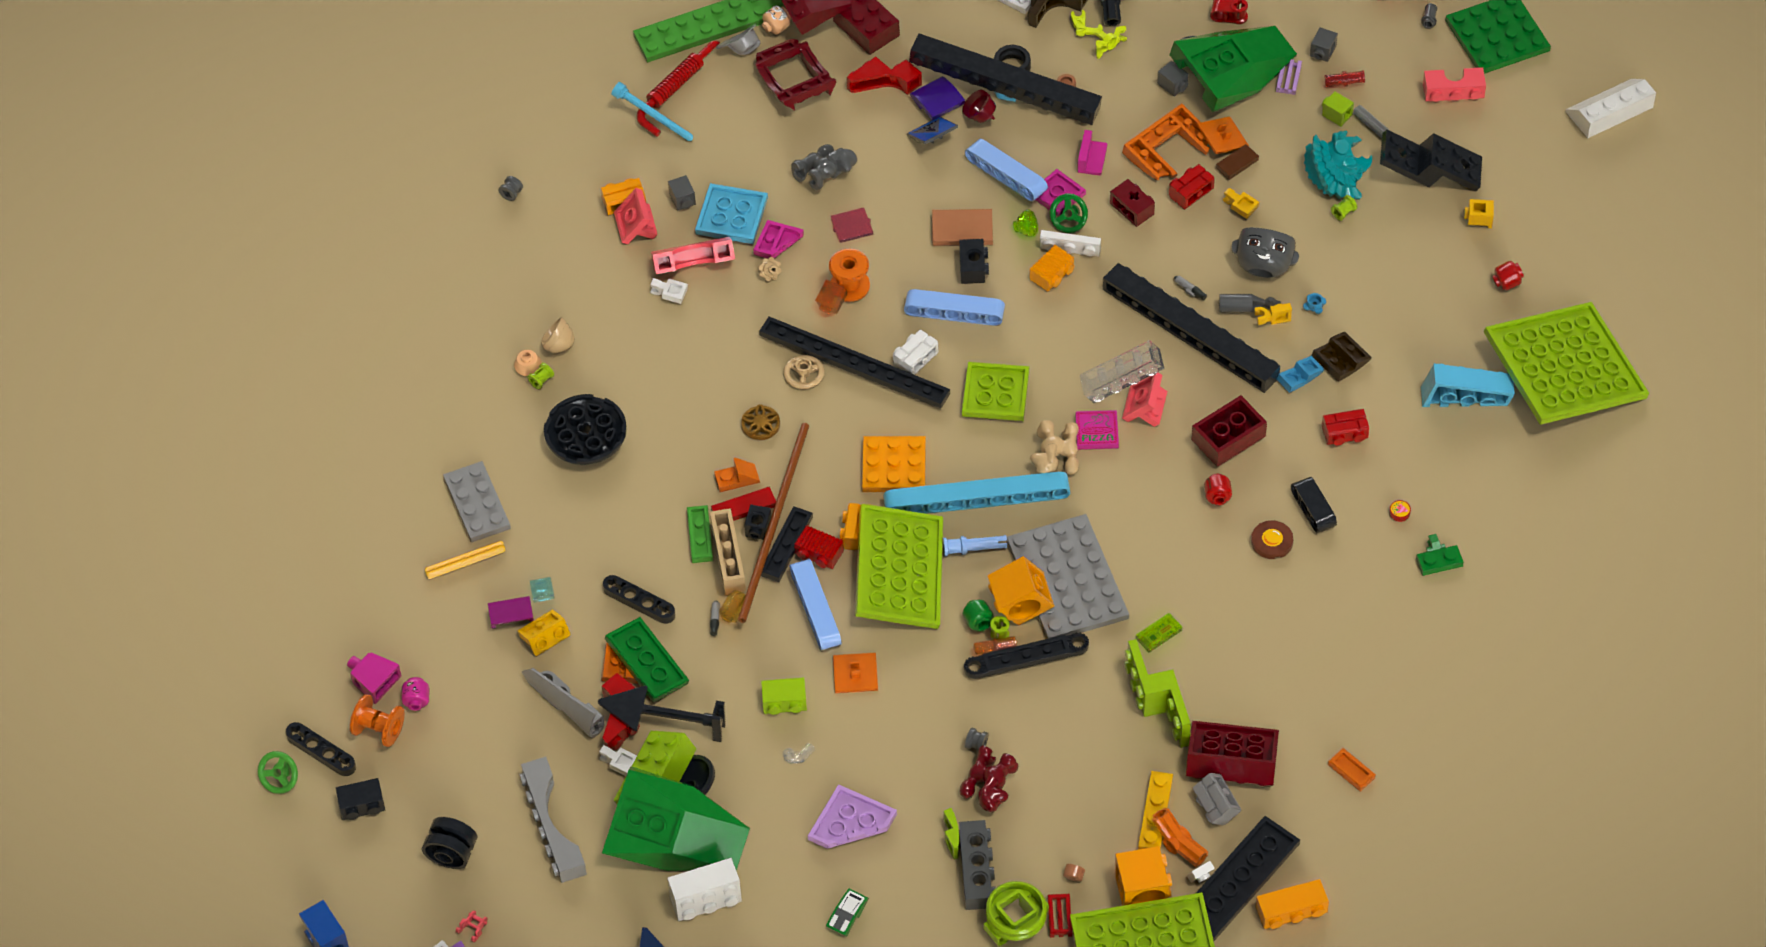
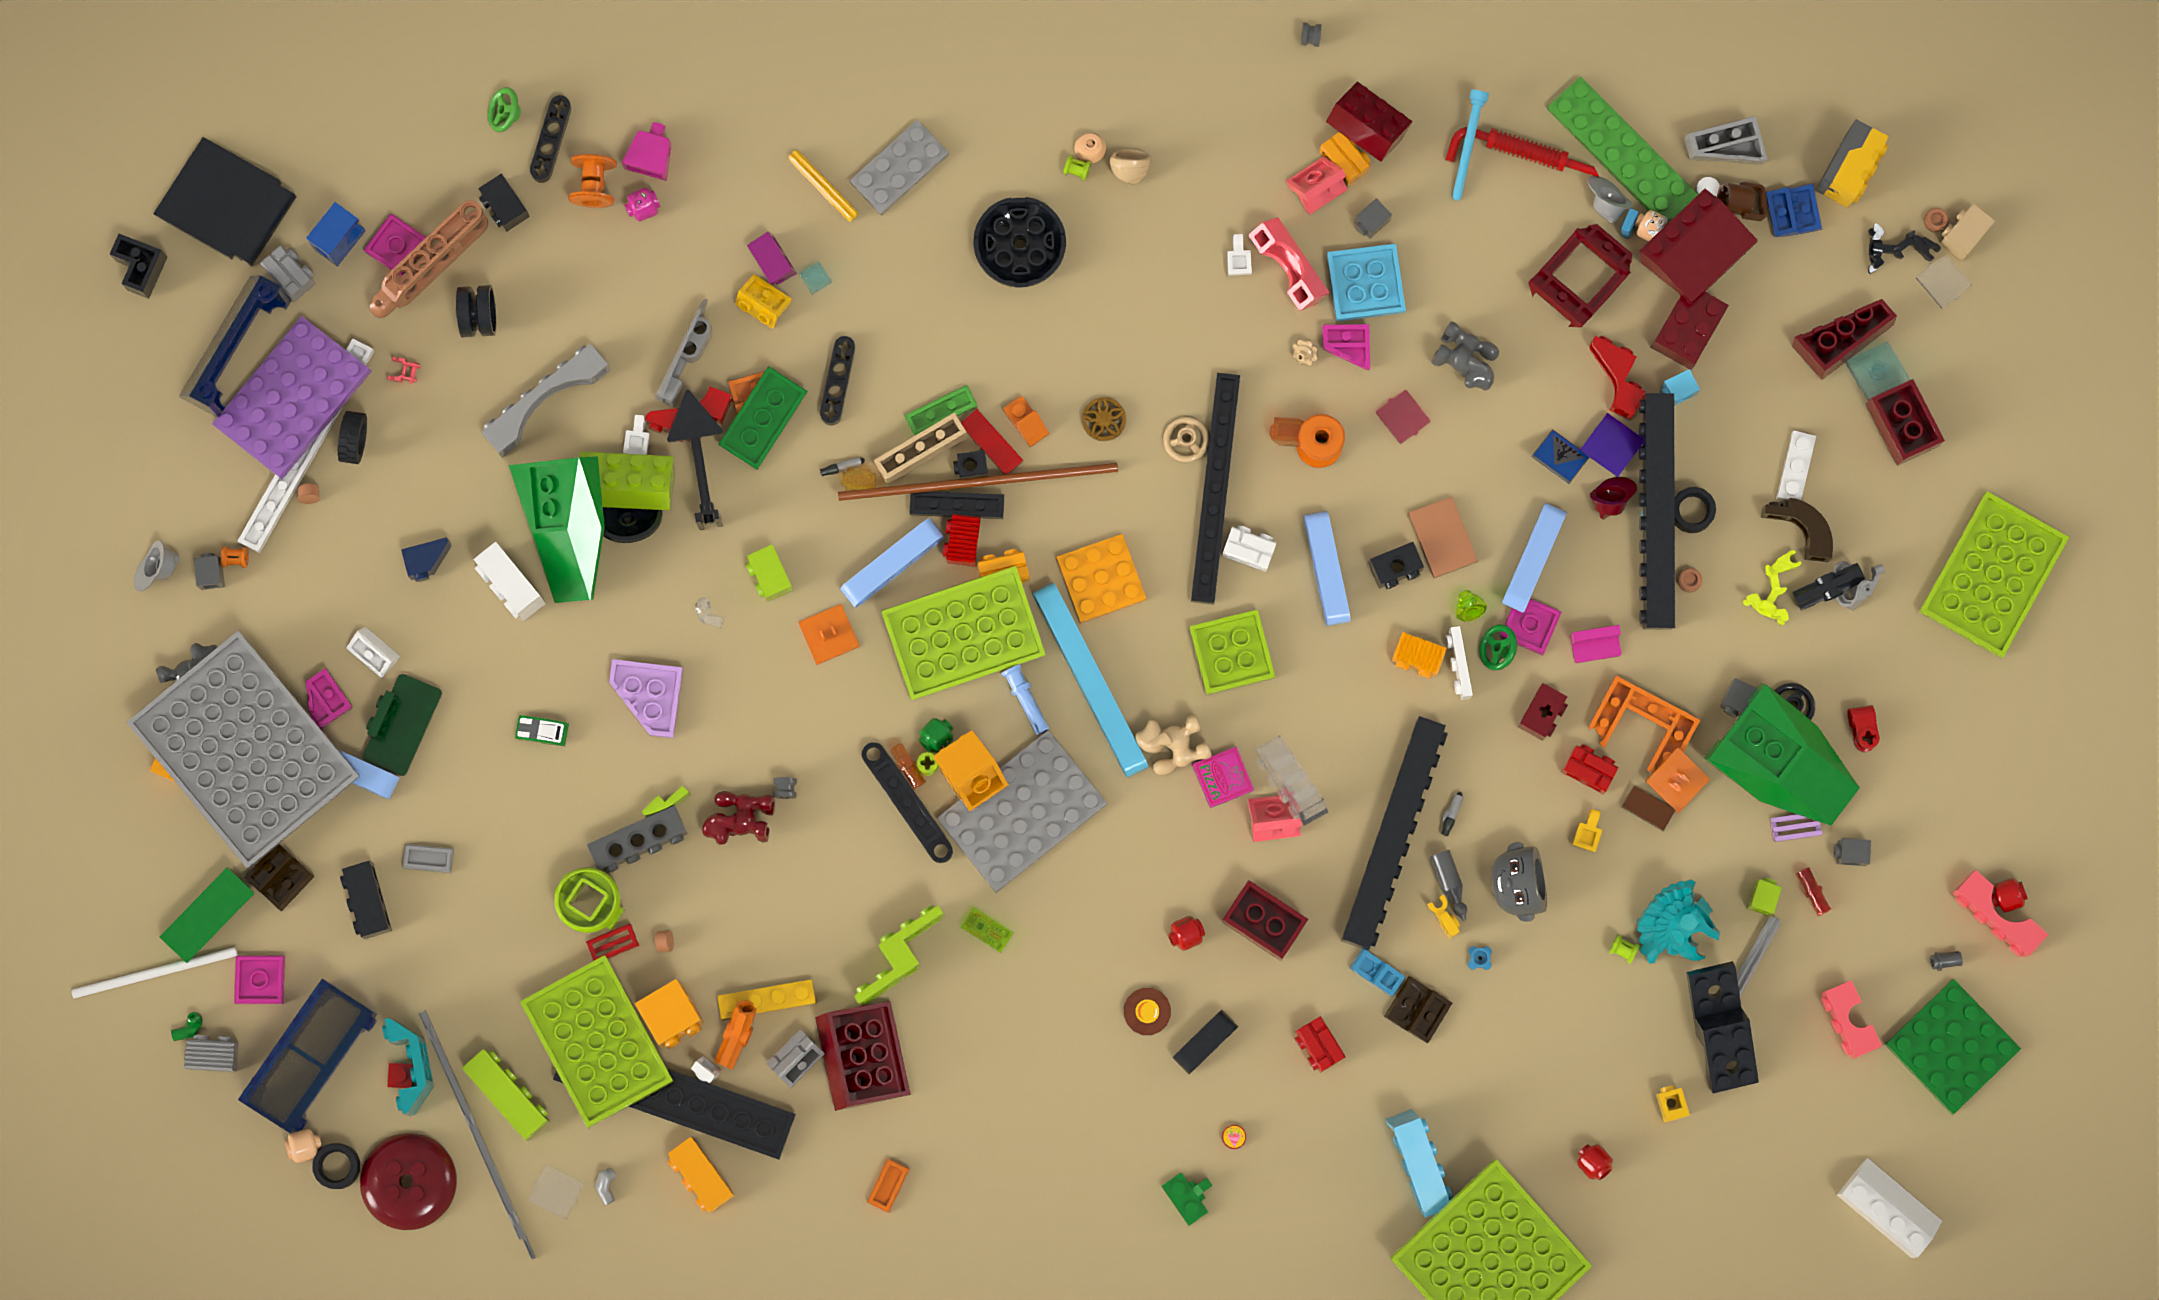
camera: 65 degrees right, 25 degrees up
none -> dark pink tile [364,214,426,277]
none -> nougat piece [370,200,488,318]
none -> dark red brick [1326,81,1413,162]
none -> dark azure tile [1621,208,1638,239]
none -> medium azure brick [1661,369,1700,406]

